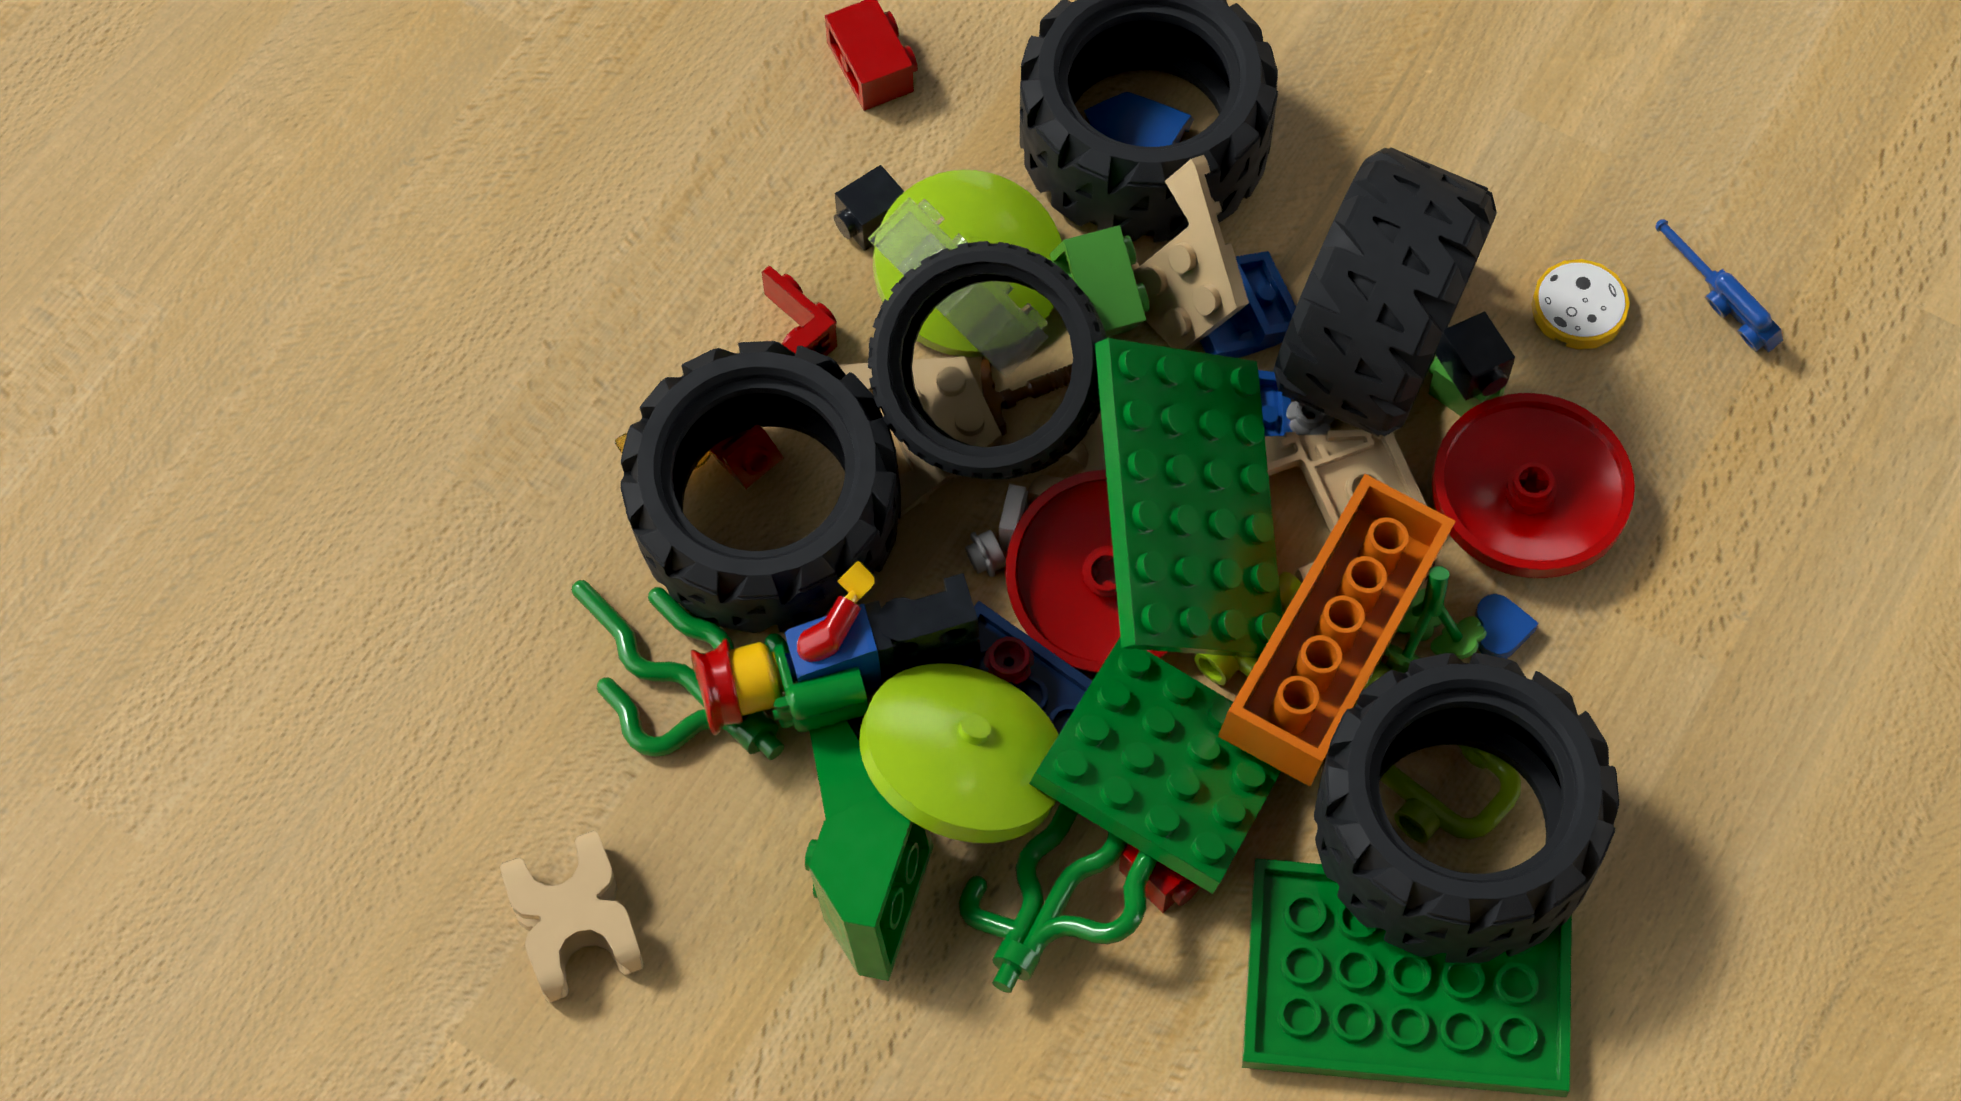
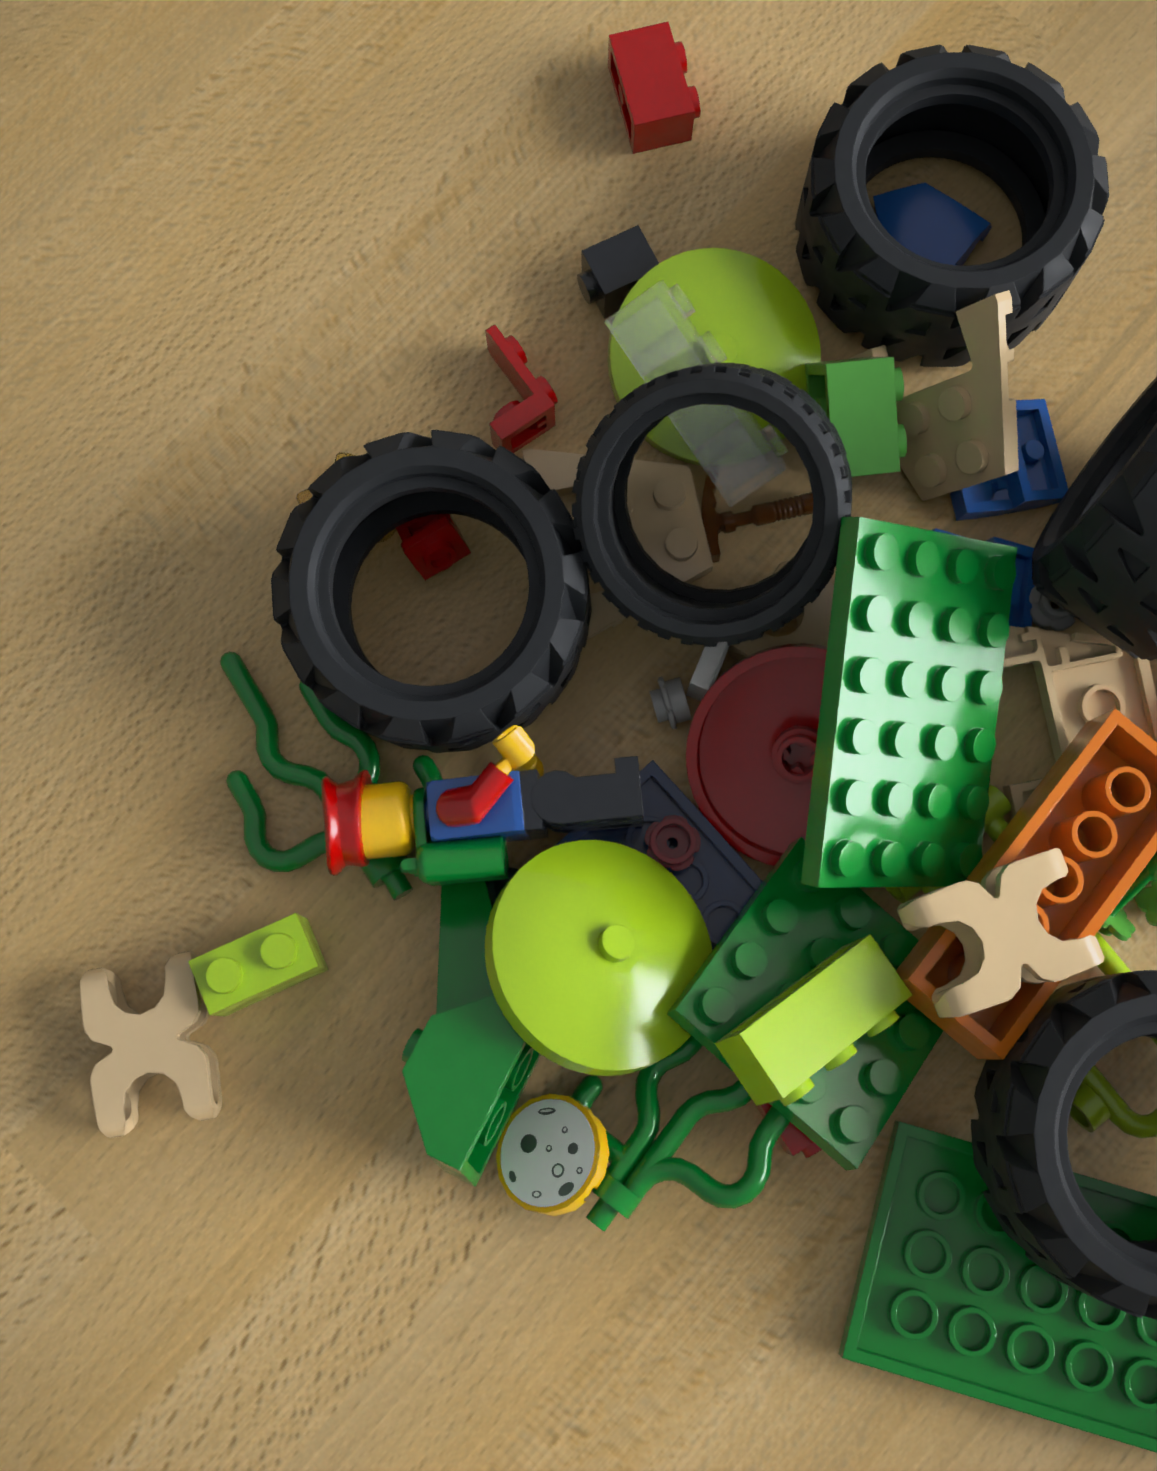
camera: 10 degrees right, 15 degrees up
none -> lime brick [188,913,329,1017]
none -> white tile [496,1093,609,1216]
none -> lime brick [714,934,912,1106]
none -> tan piece [897,848,1104,1018]

